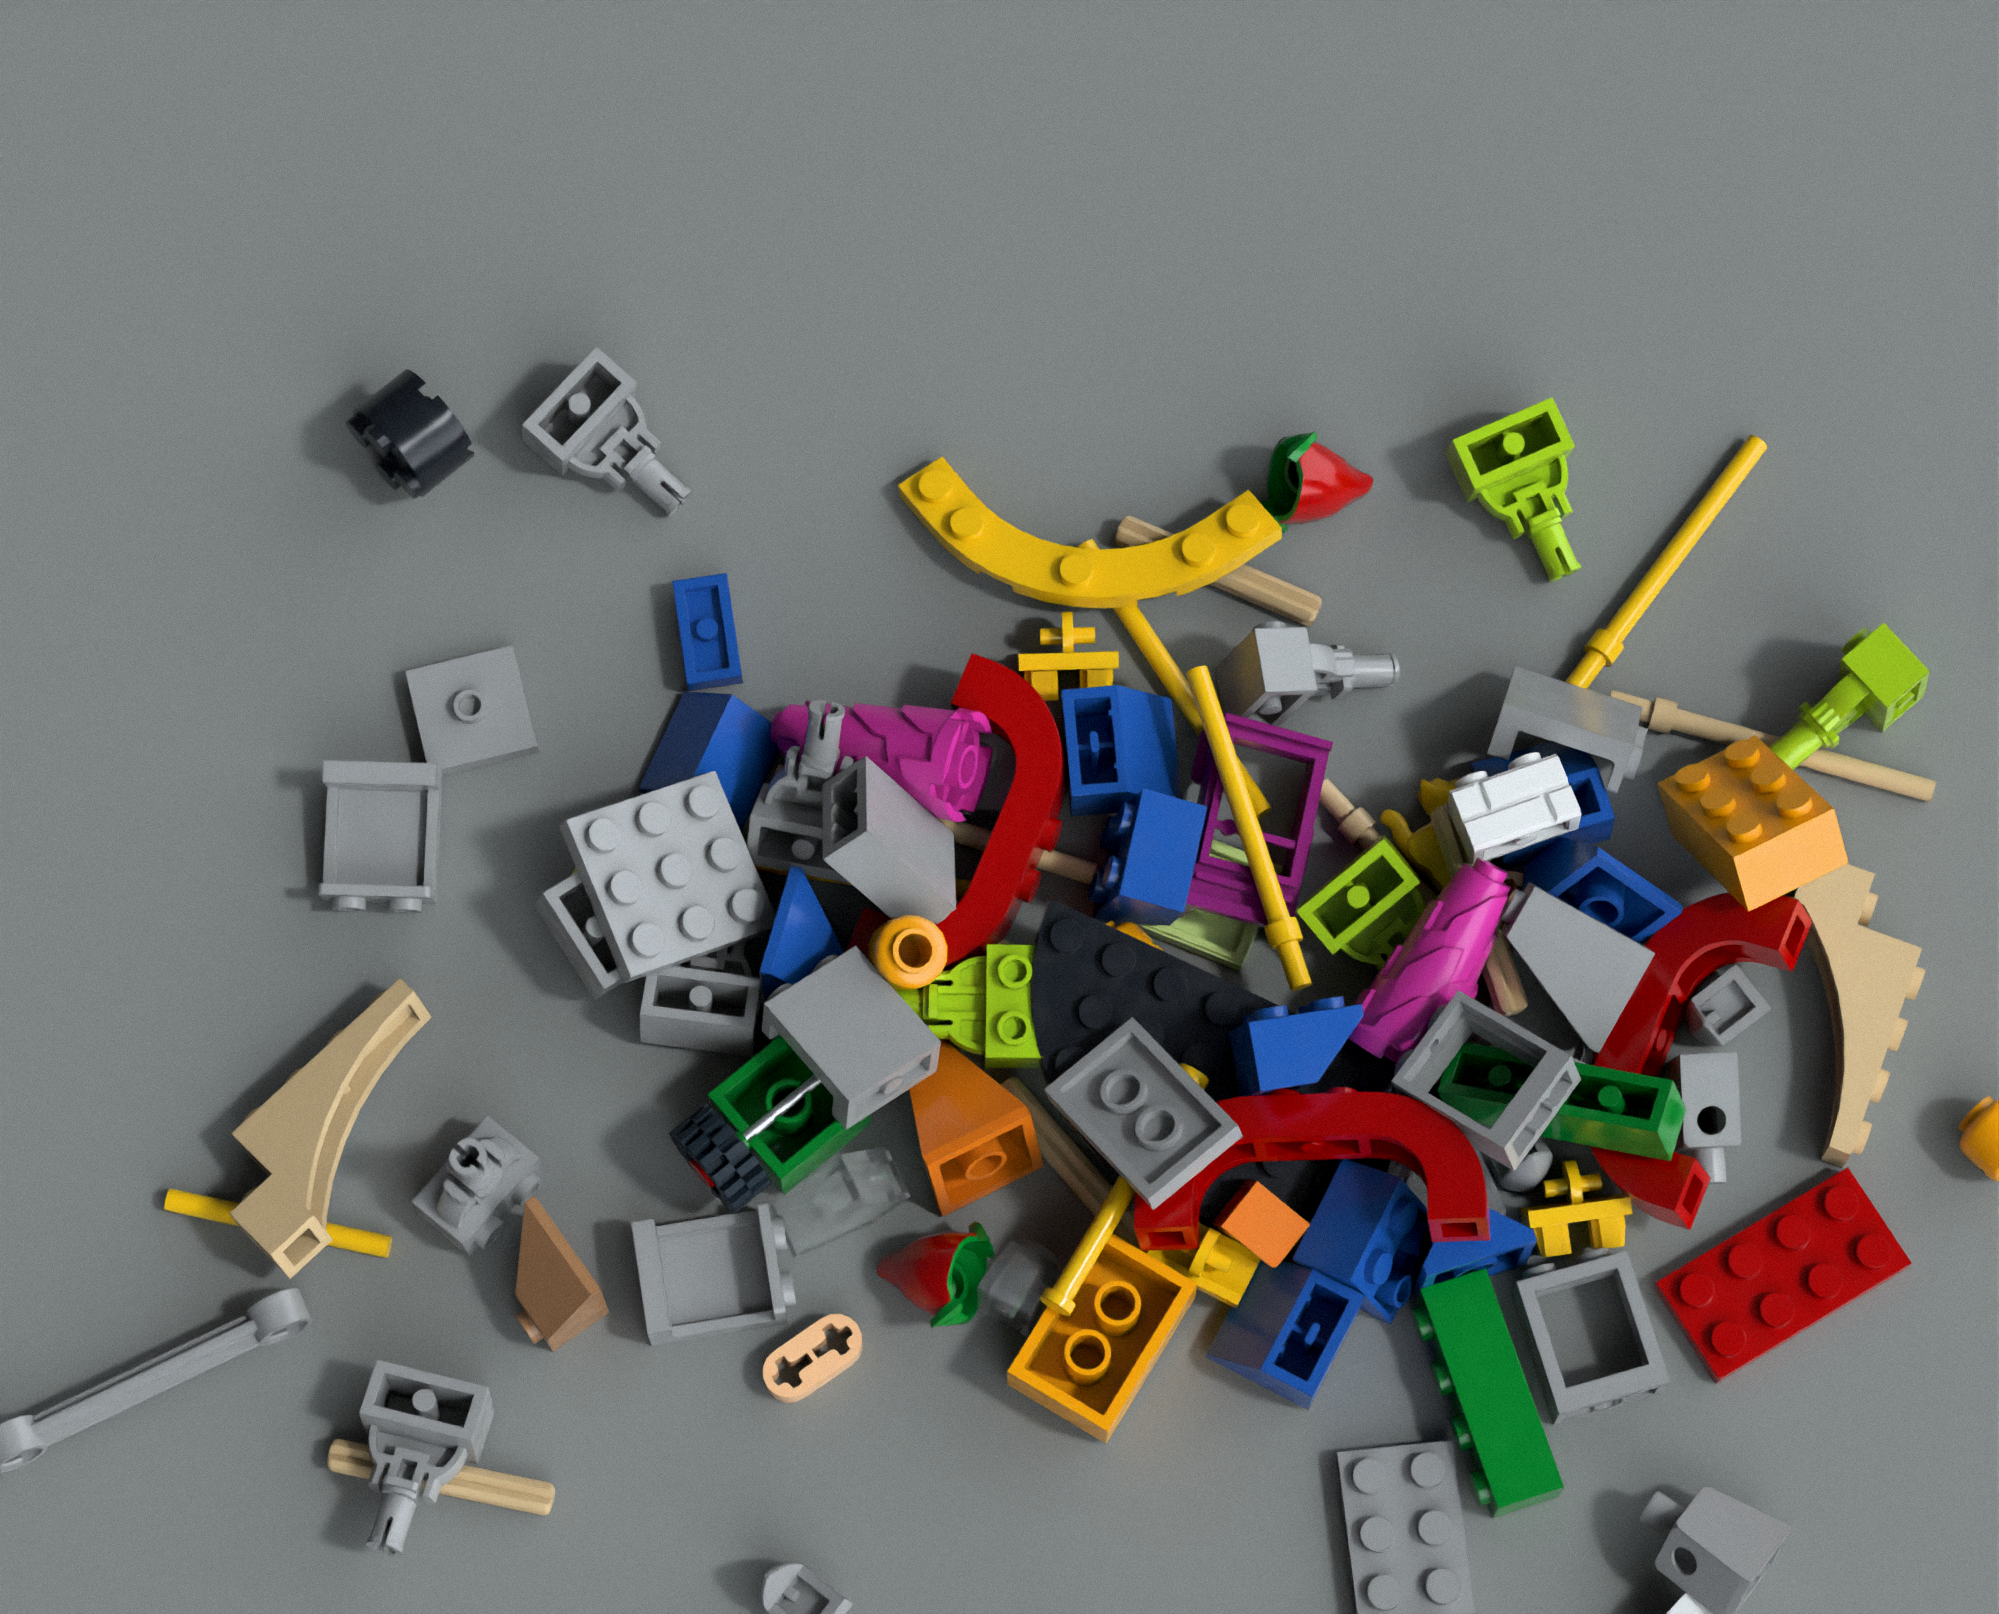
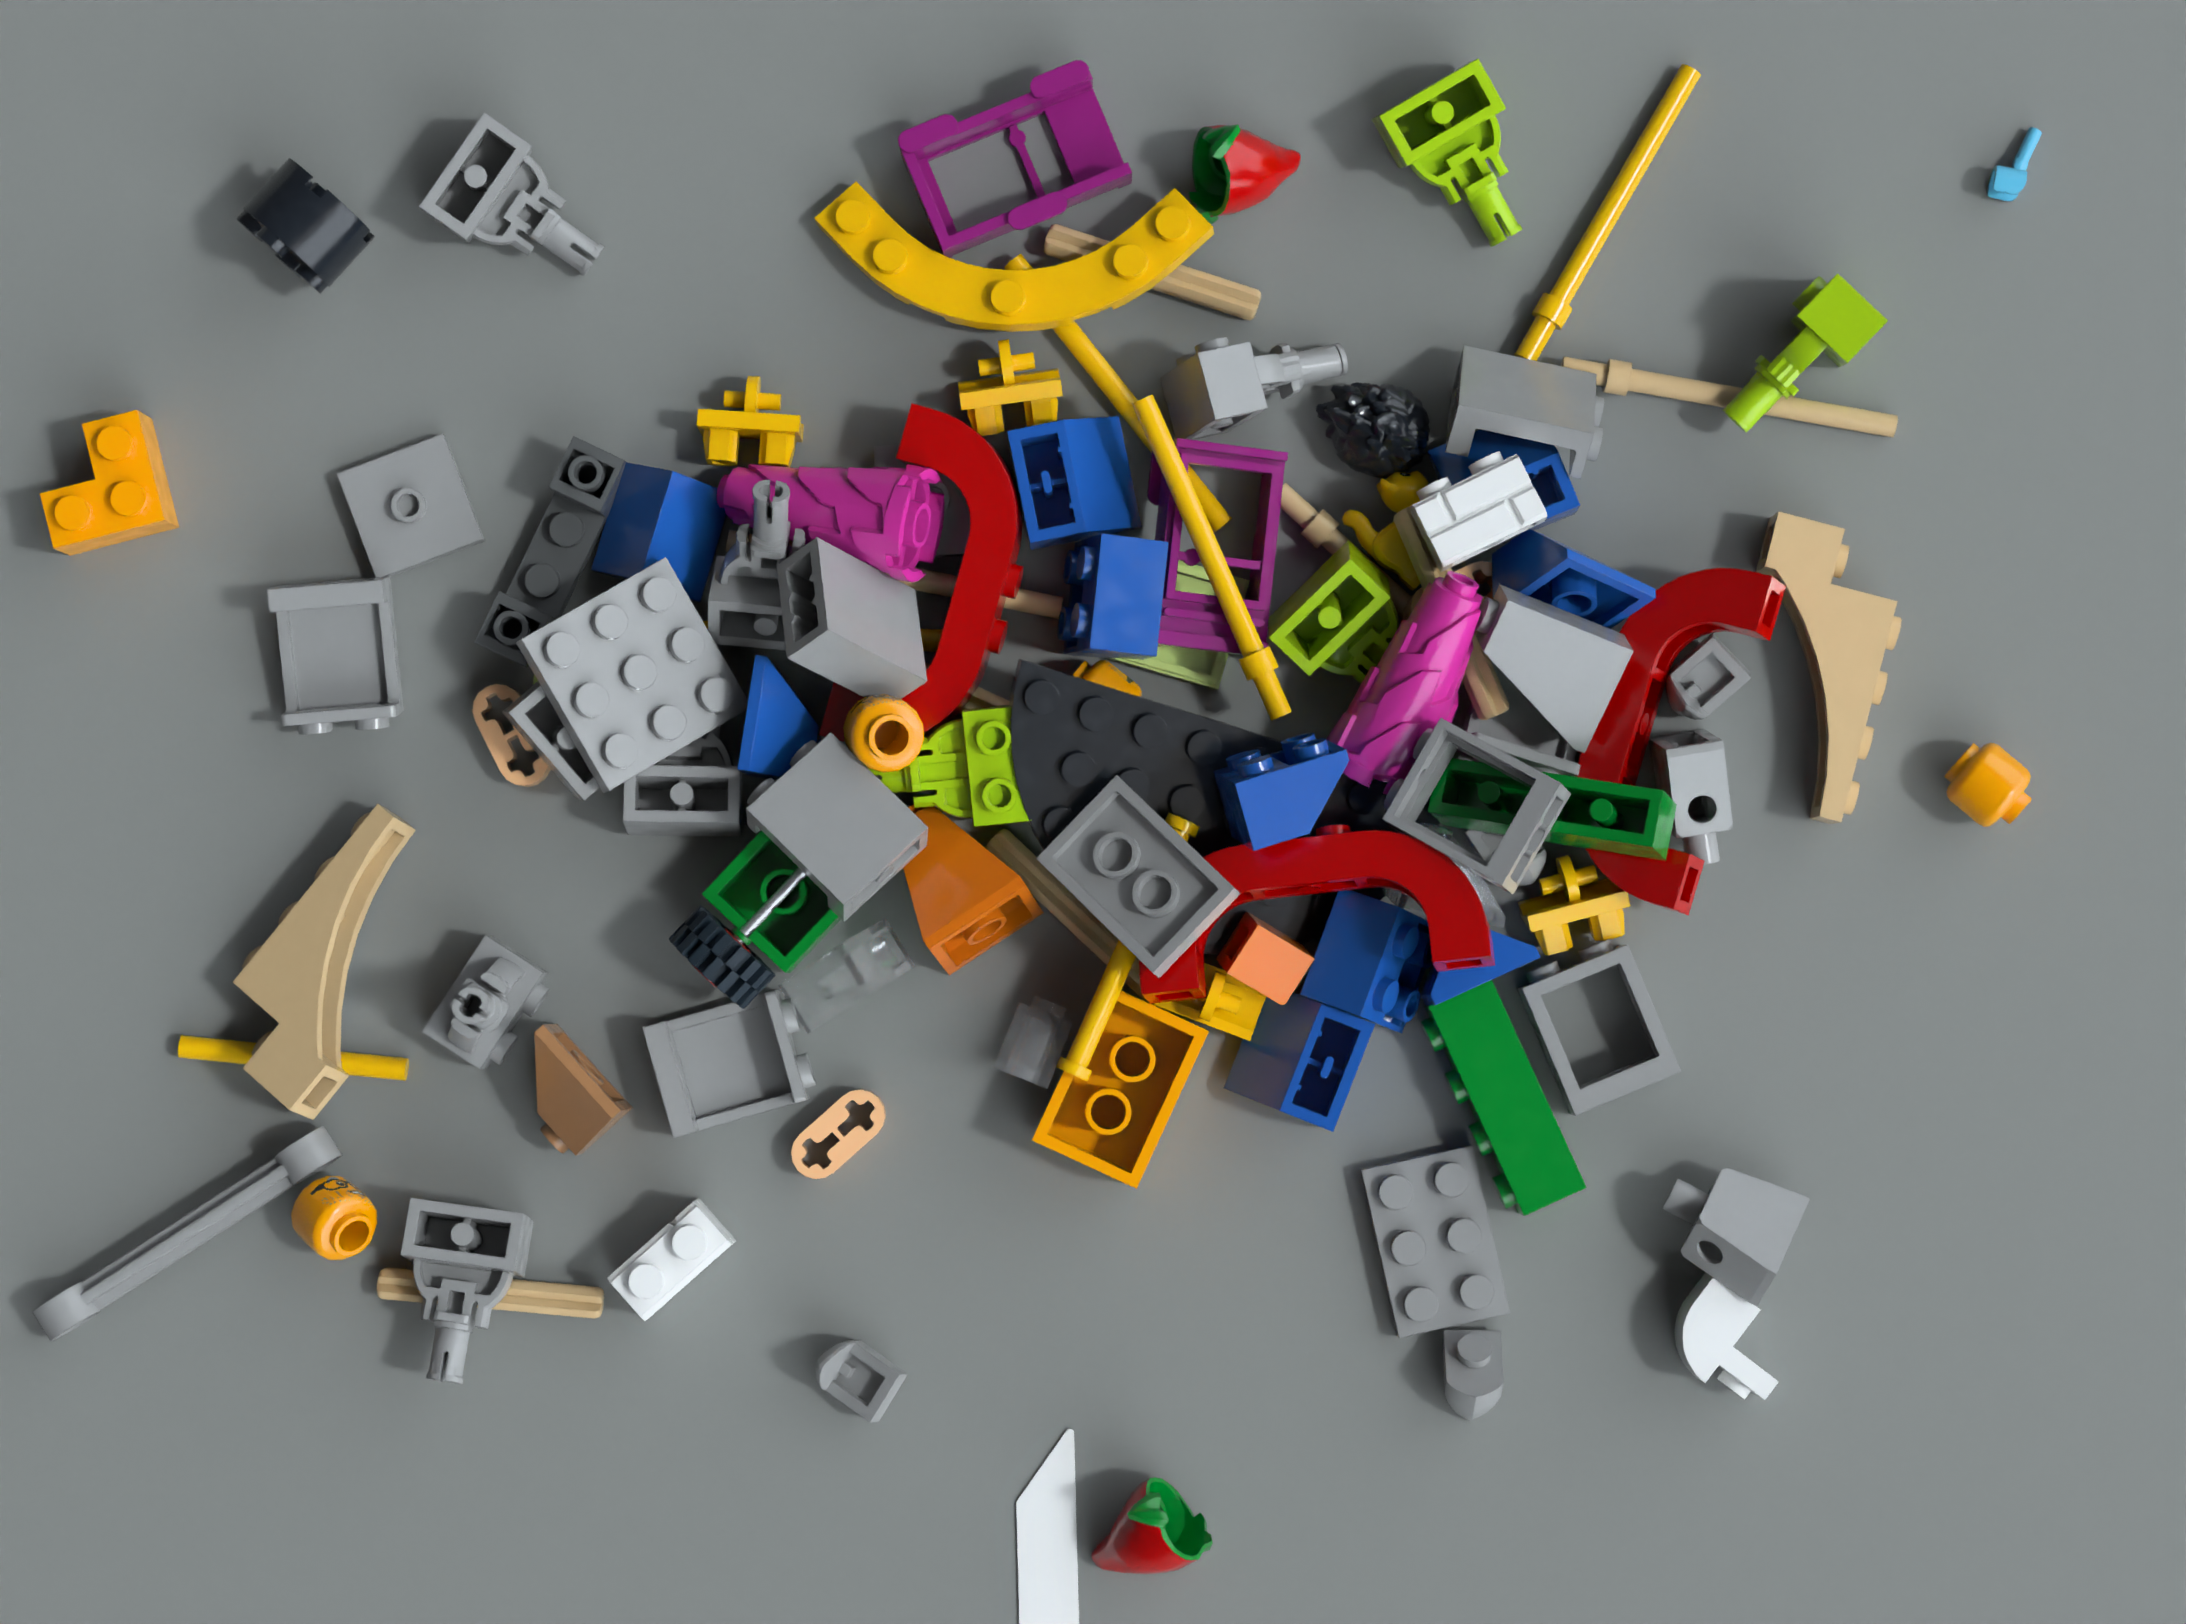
camera: 10 degrees left, 15 degrees up
blue plate [672,573,743,691] -> none
hat [876,1222,994,1328] -> none
red plate [1653,1167,1912,1384] -> none
light orange brick [1657,735,1849,912] -> none
none -> light orange brick [40,410,179,556]
none -> light orange head [291,1176,378,1260]
none -> light nougat beam [472,684,551,787]
none -> dark grey slope [474,436,626,668]
none -> white brick [607,1198,736,1321]
none -> yellow hips [697,376,804,467]
none -> magenta piece [898,60,1132,258]
none -> black hair [1316,382,1430,479]

